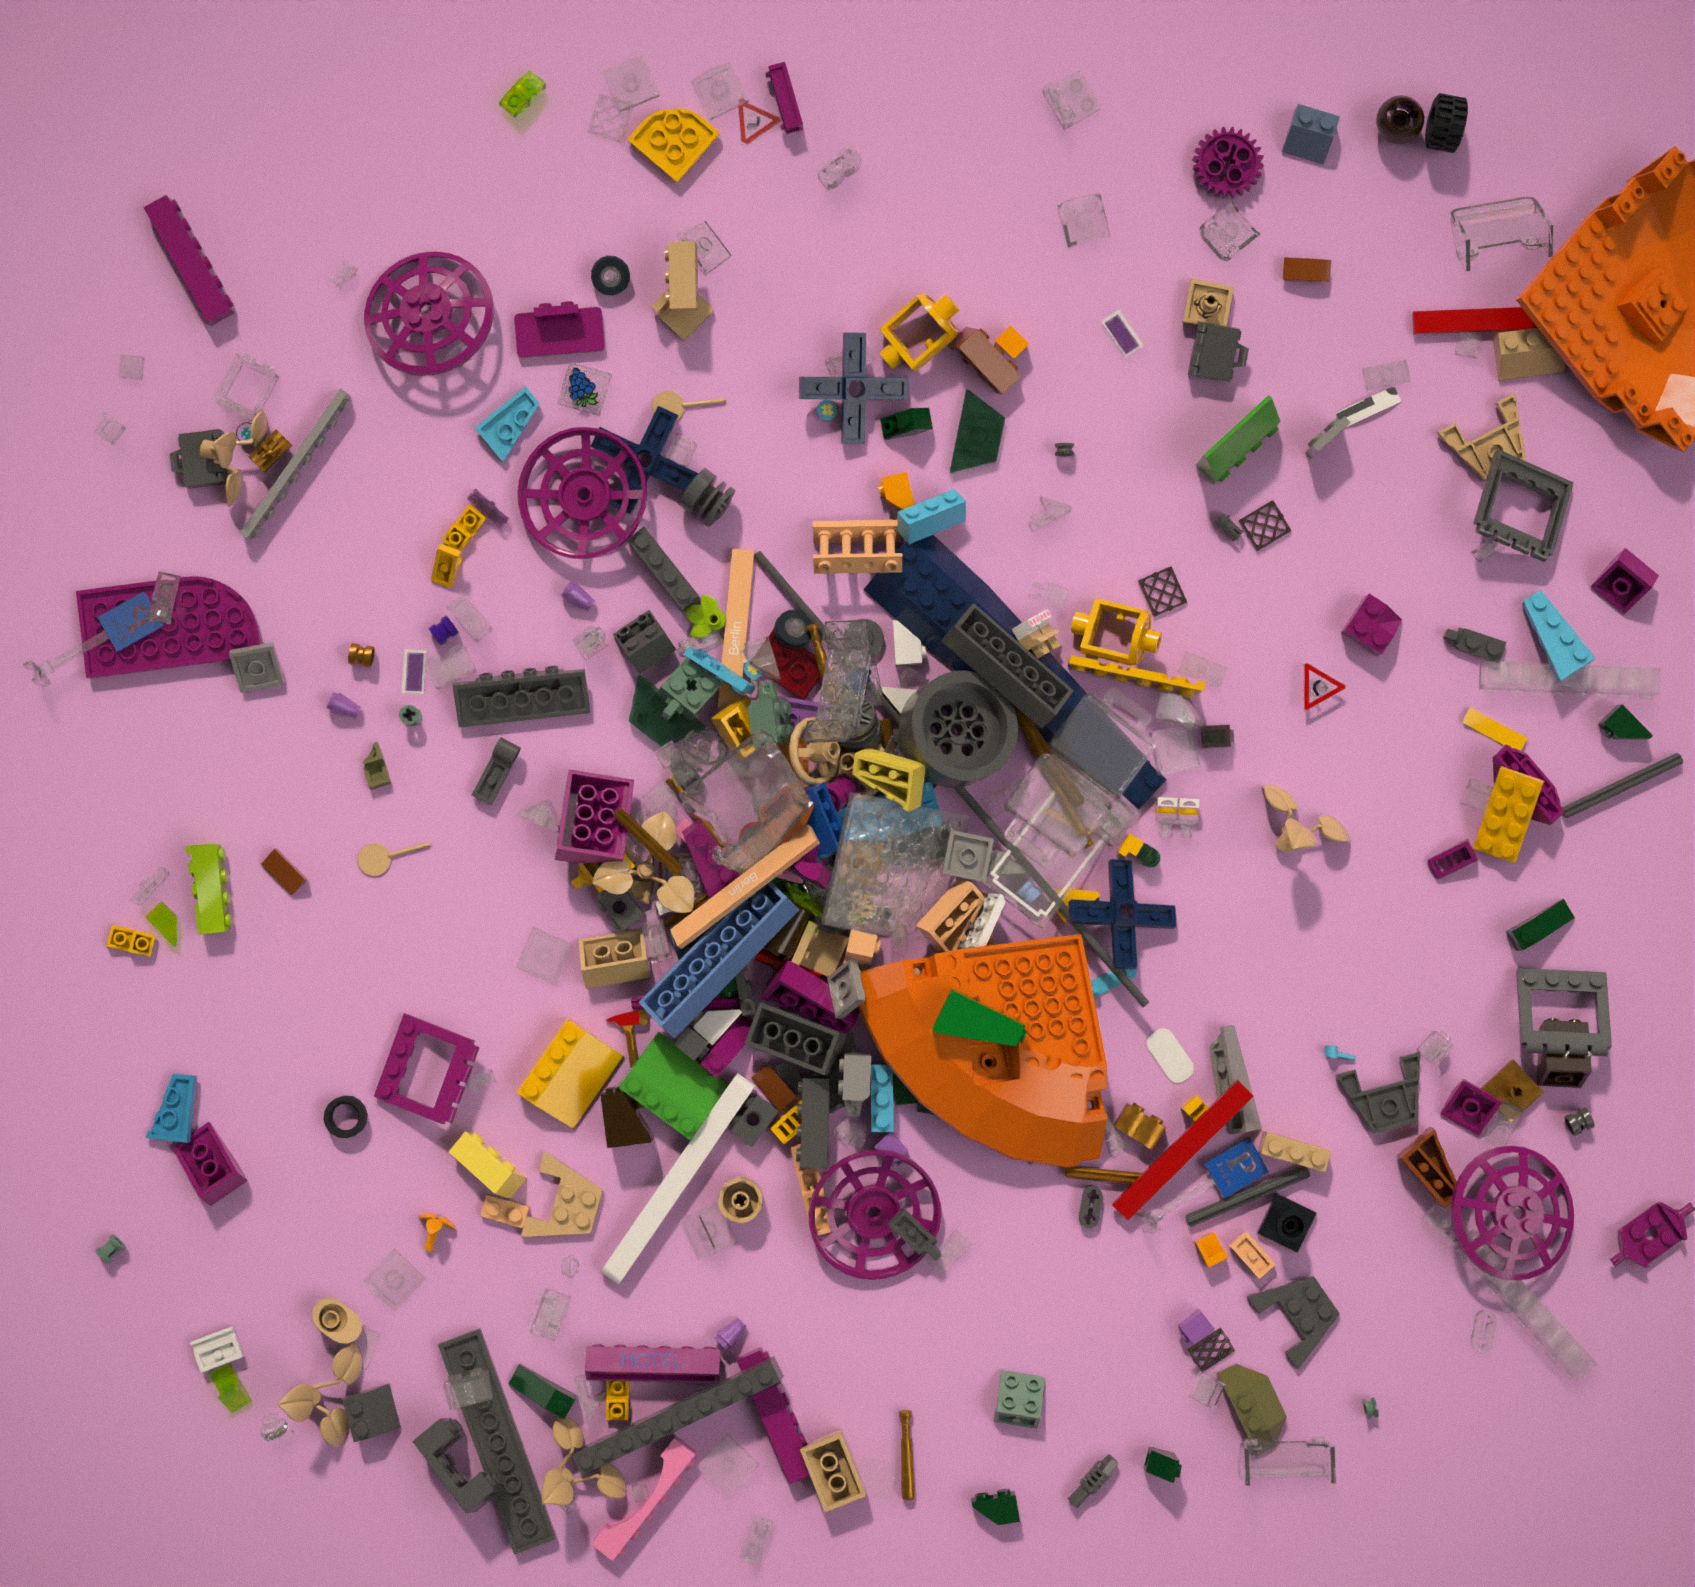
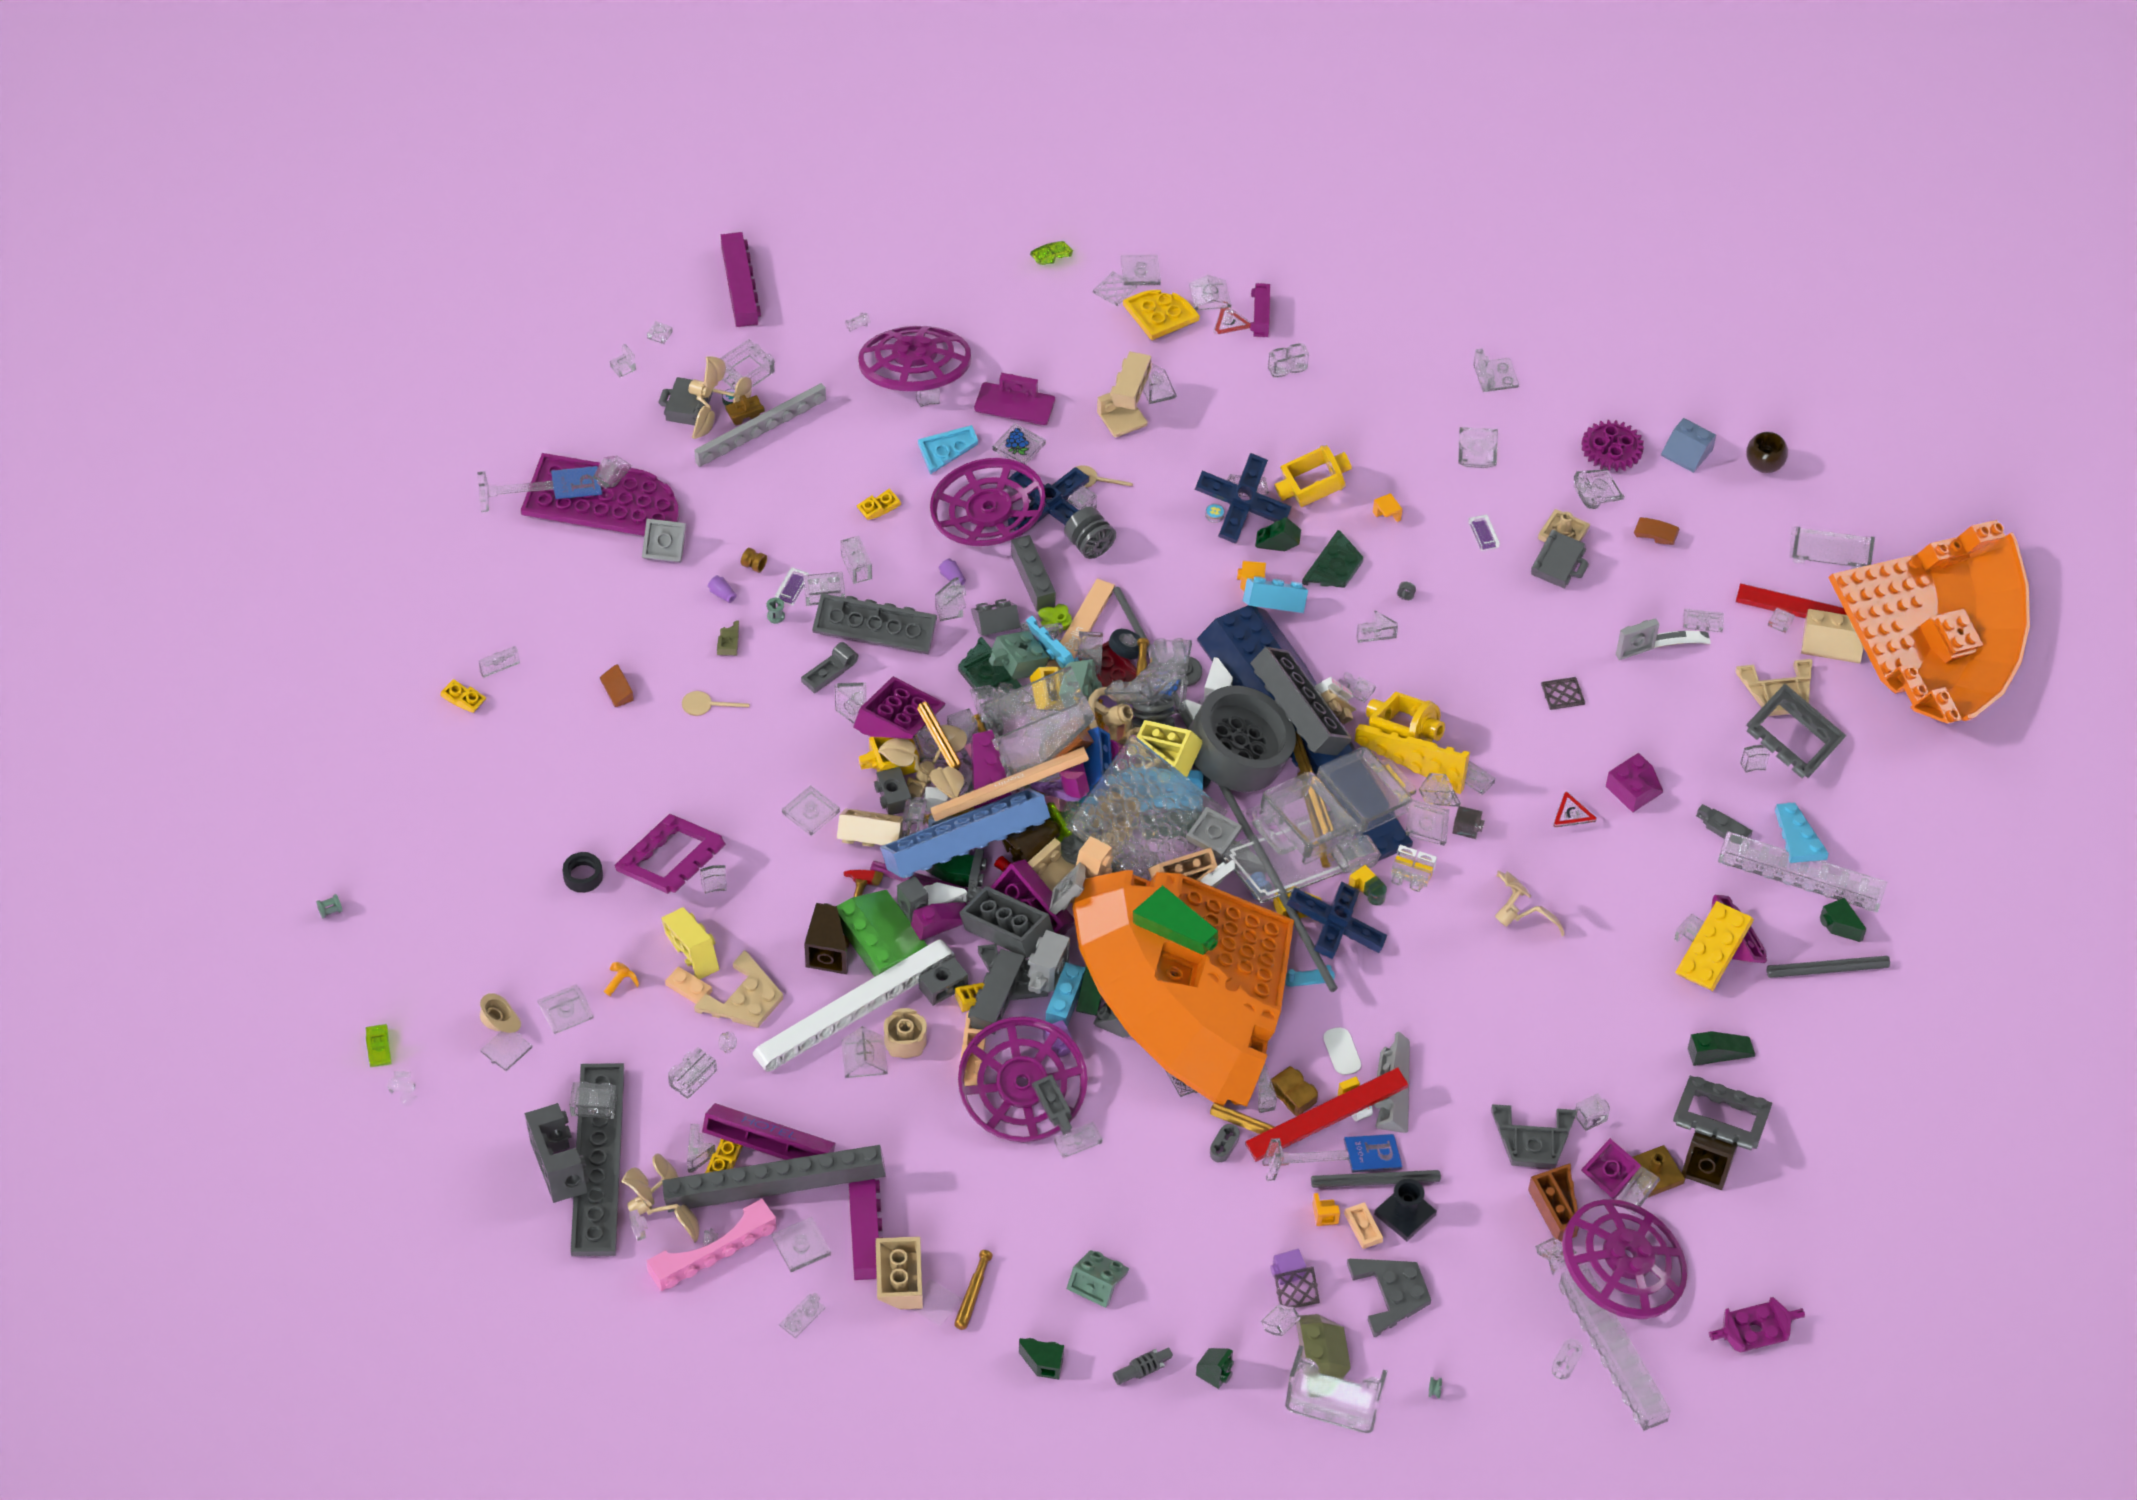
camera: 20 degrees right, 35 degrees down
clear neon green slope [145,900,177,947] -> none
dark azure wing [146,1074,197,1143] -> none
magenta slope [172,1122,248,1206] -> none
lime wedge [185,844,232,935] -> none
white plate [190,1326,244,1373] -> none
tan plant [277,1343,362,1447] -> none
dark grey slope [342,1383,401,1442] -> none
dark purple wheel [428,615,459,646] -> none
yellow slope [431,543,463,588] -> none
clear purple pin [467,489,509,528] -> none
dark green slope [508,1363,578,1419] -> none
yellow slope [516,1018,623,1129] -> none
black wheel [591,256,630,296] -> none
medium lavender cone [714,1317,747,1351] -> none
dark orange slope [751,1063,797,1111] -> none
light nougat fence [813,520,902,574] -> none
clear brick [832,1116,867,1151] -> none
wedge [947,327,1021,395] -> none
clear smoke window [1138,566,1187,617] -> none
bright green slope [1196,395,1281,484] -> none
dark grey pin [1215,514,1243,541] -> none
tan brick [1258,1130,1331,1172] -> none
medium azure hand [1325,1046,1355,1061] -> none
black tyre [1425,93,1468,153] -> none
magenta slope [1428,839,1478,879] -> none
yellow sticker [1463,707,1527,751] -> none
dark grey wheel [1564,1107,1595,1136] -> none
magenta slope [1591,548,1659,615] -> none

